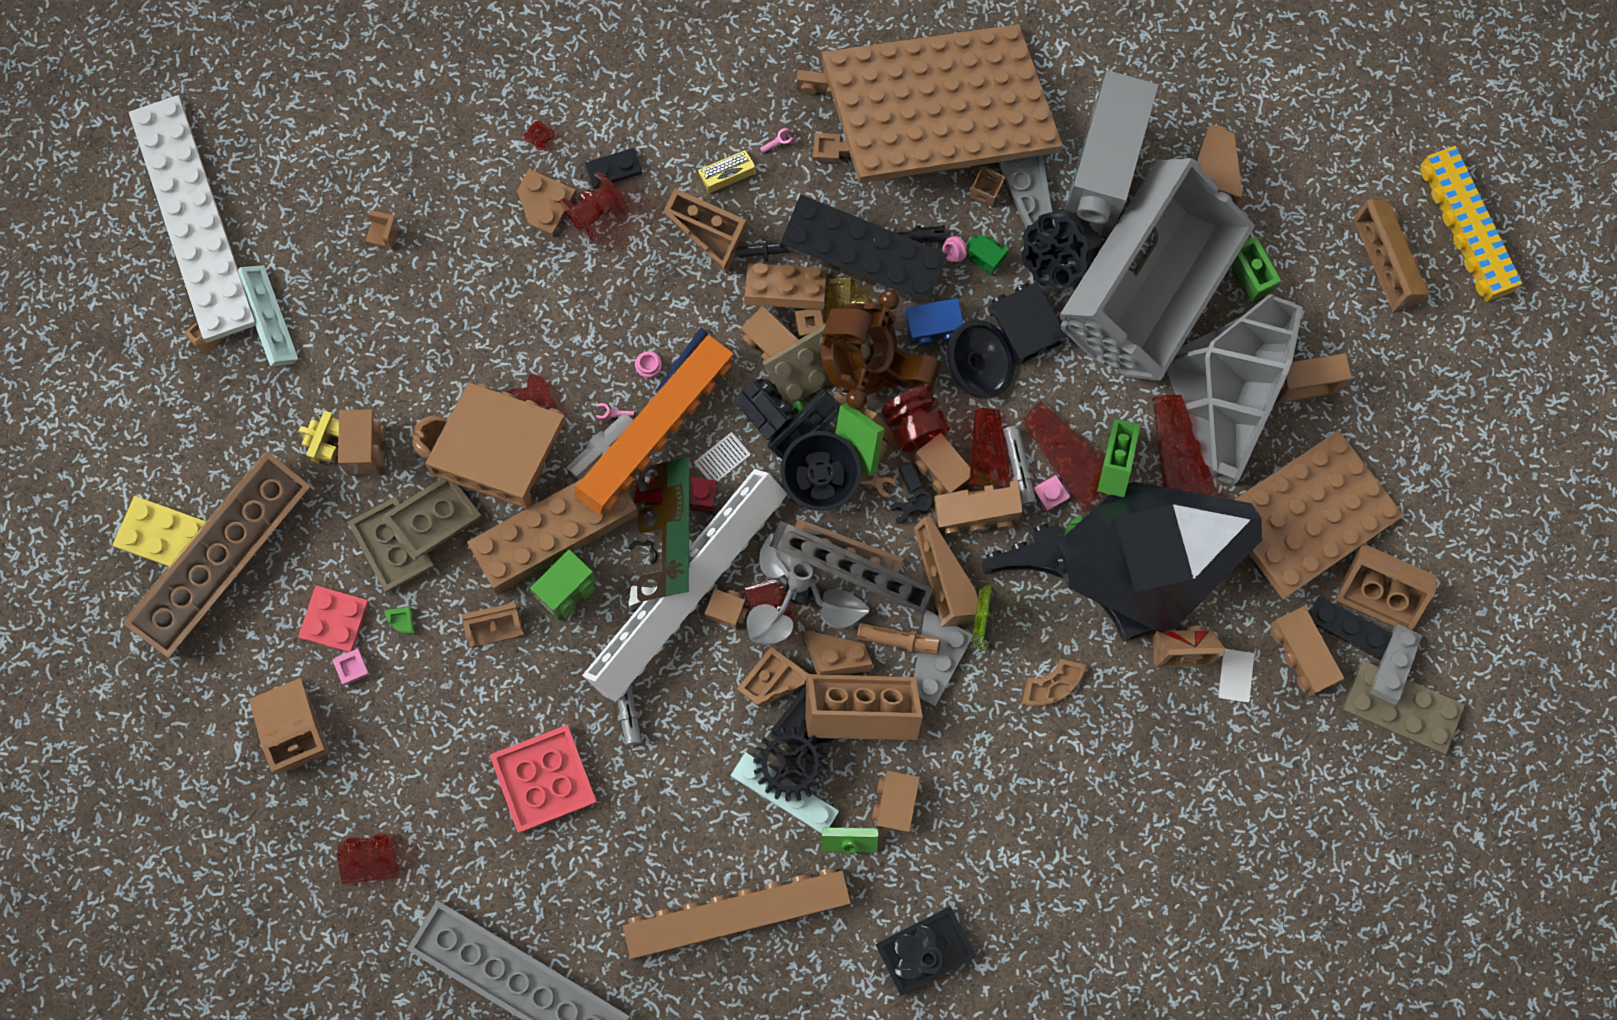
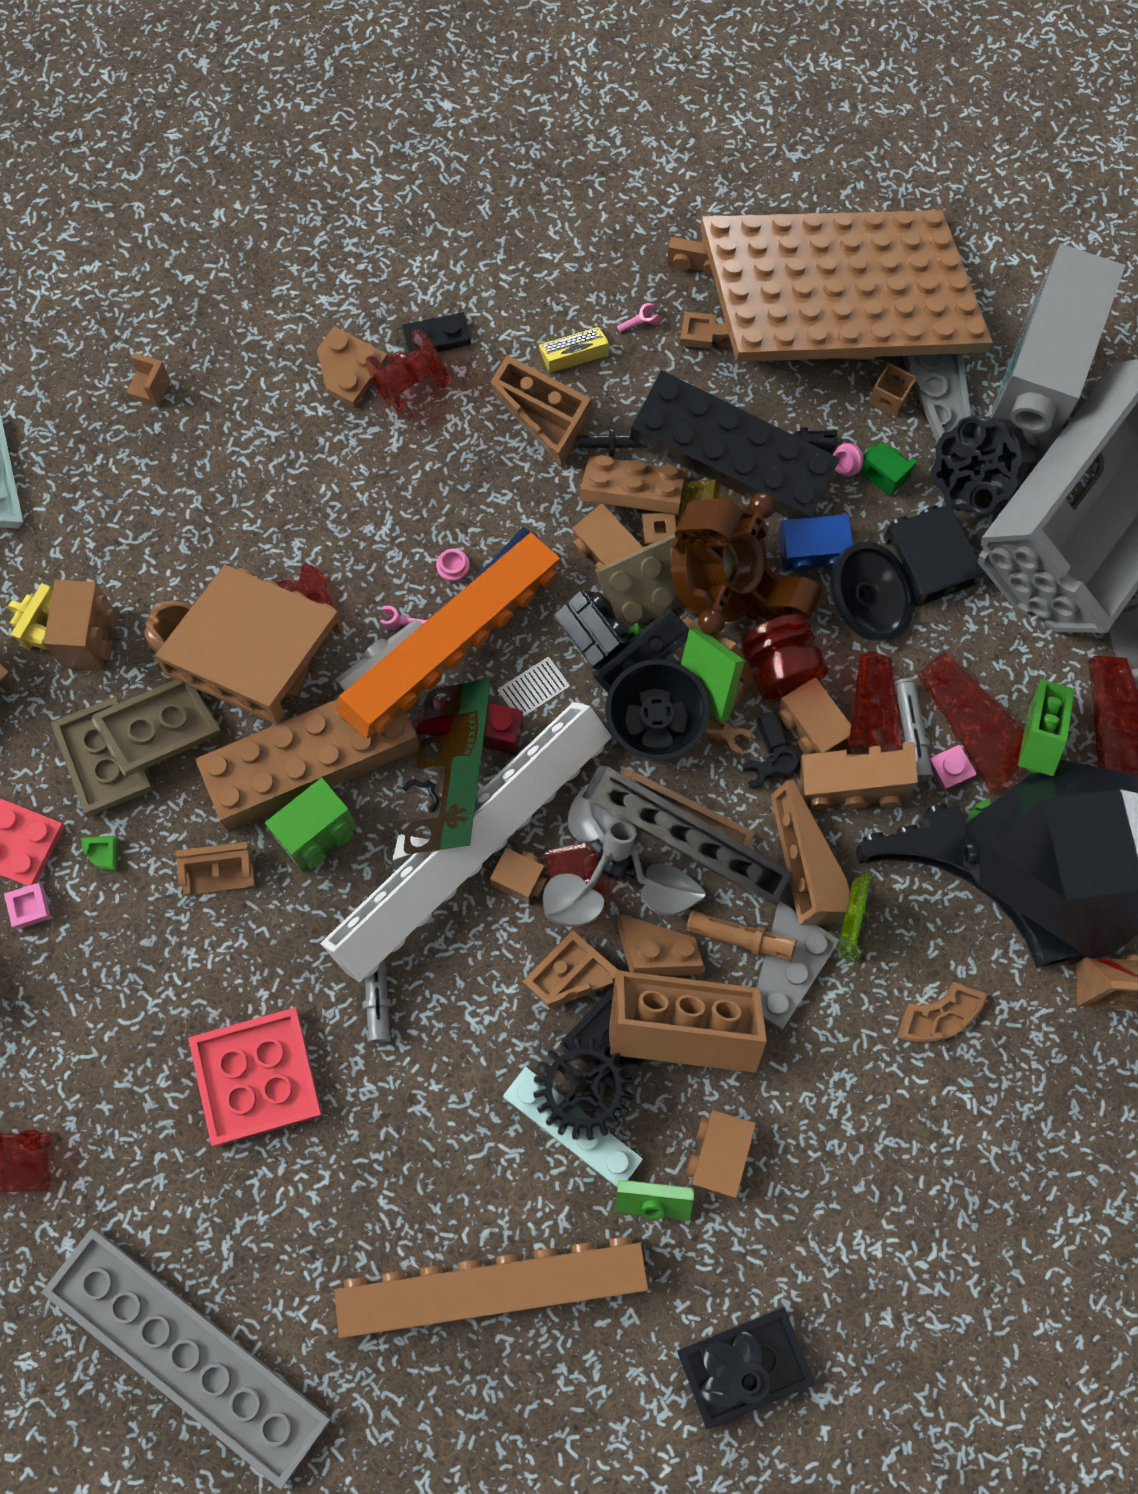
camera: 10 degrees right, 5 degrees down
clear red plate [523,121,555,151] -> none

